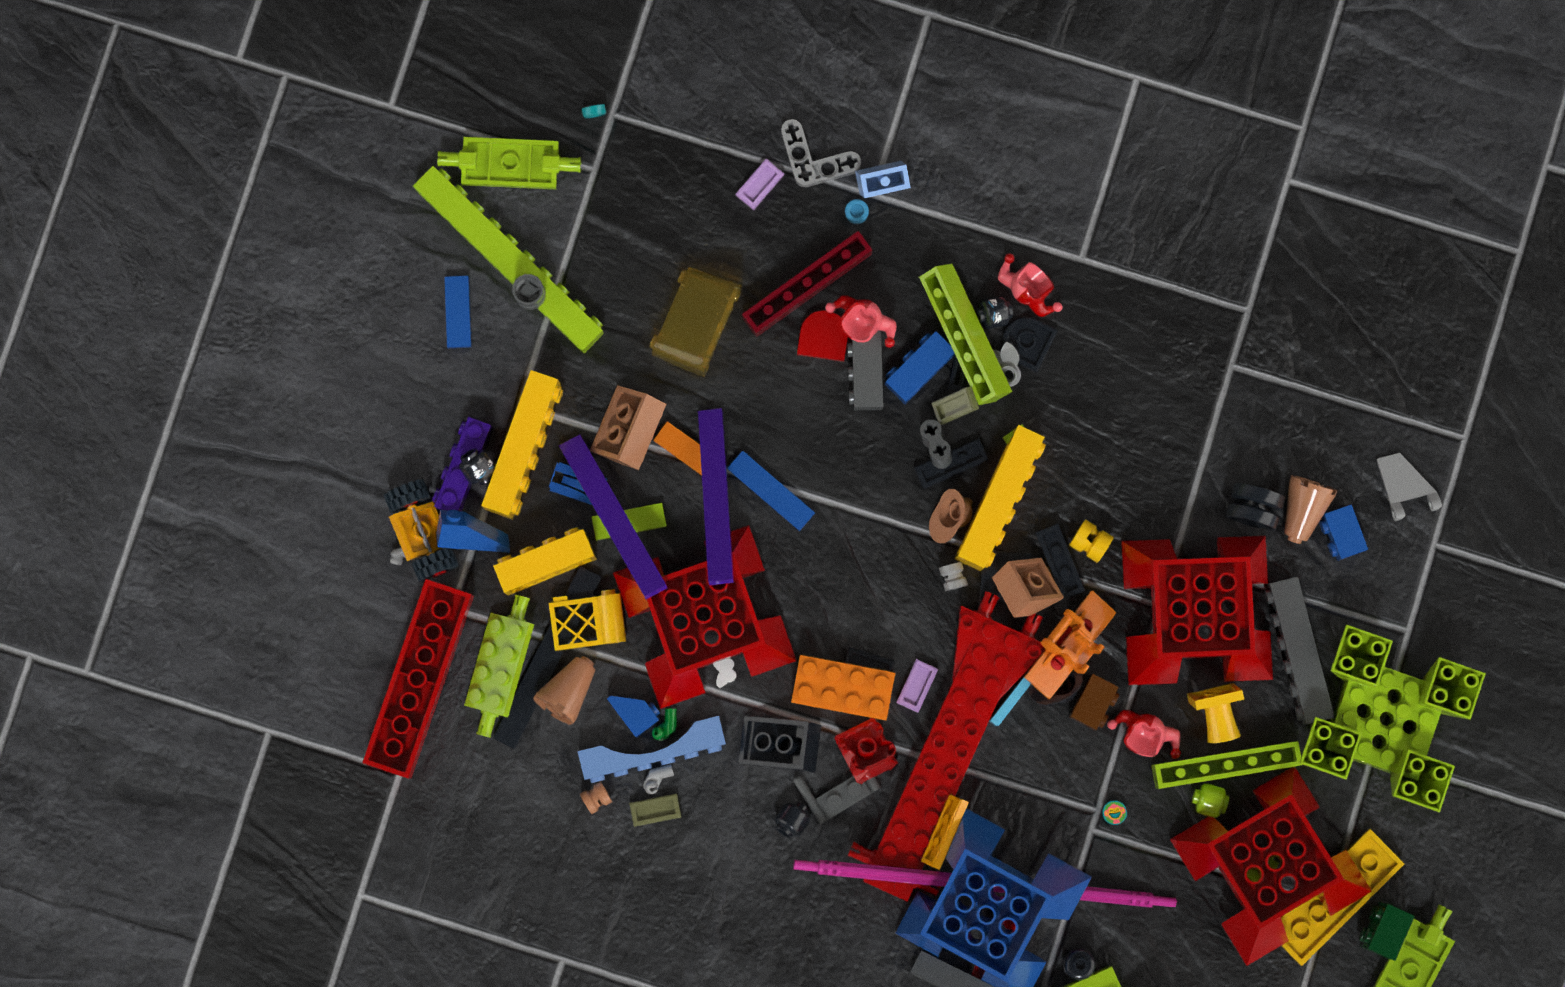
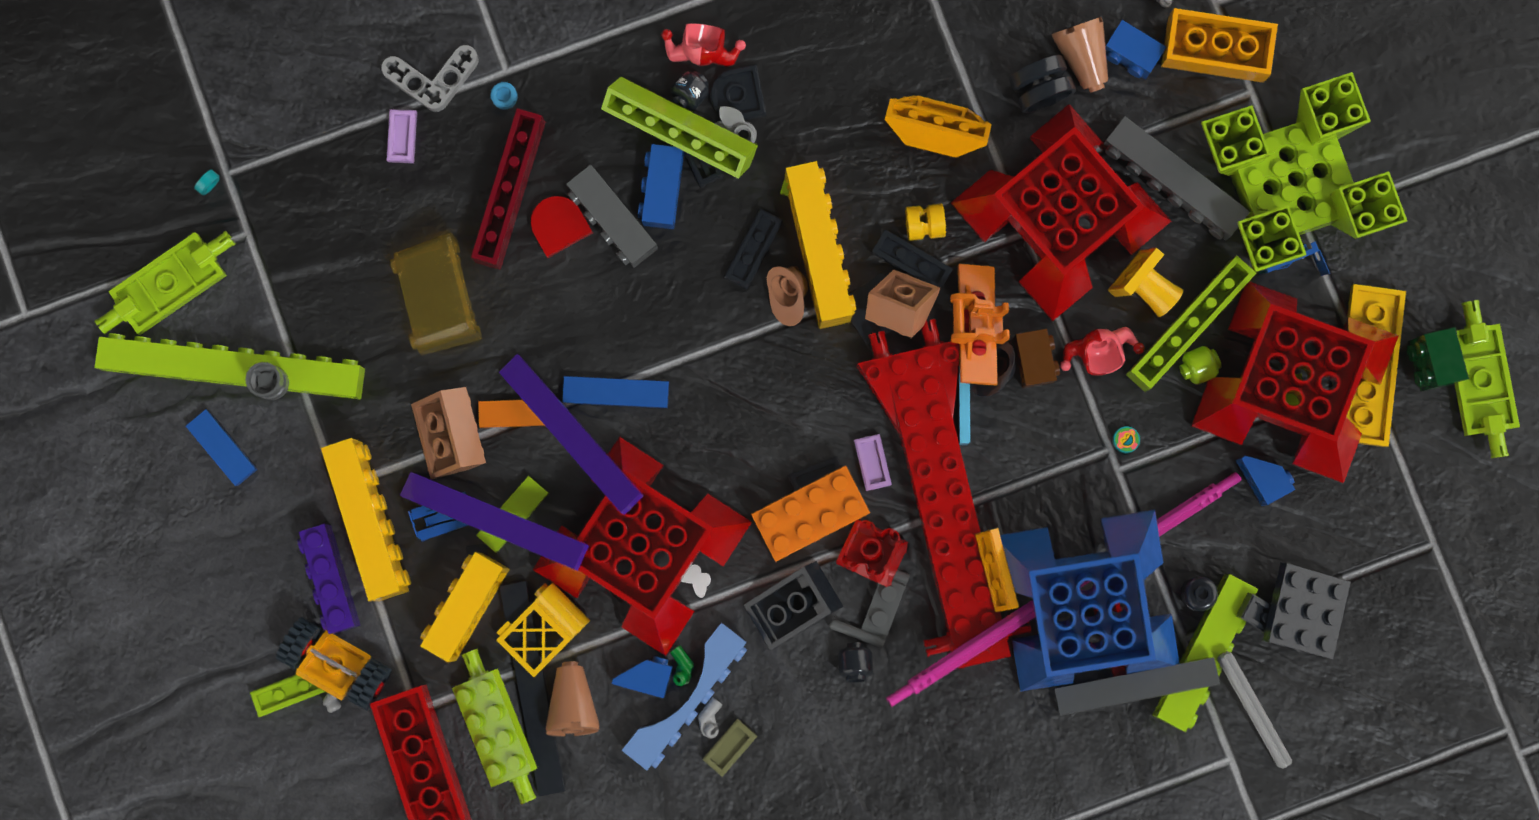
camera: 35 degrees left, 0 degrees up
blue slope [436,510,510,553] -> none
black head [459,448,495,485] -> none
nougat wheel [580,781,613,814] -> none
coral piece [825,295,897,348] -> none
light blue brick [855,161,911,198] -> none
dark grey axle [920,420,952,469] -> none
olive tile [931,387,979,425] -> none
light grey wheel [939,562,968,592] -> none
none -> lime tile [250,675,325,717]
none -> light orange wedge [885,96,992,158]
none -> light orange brick [1161,8,1278,83]
none -> blue slope [1235,456,1295,506]
none -> blue piece [1258,242,1330,276]

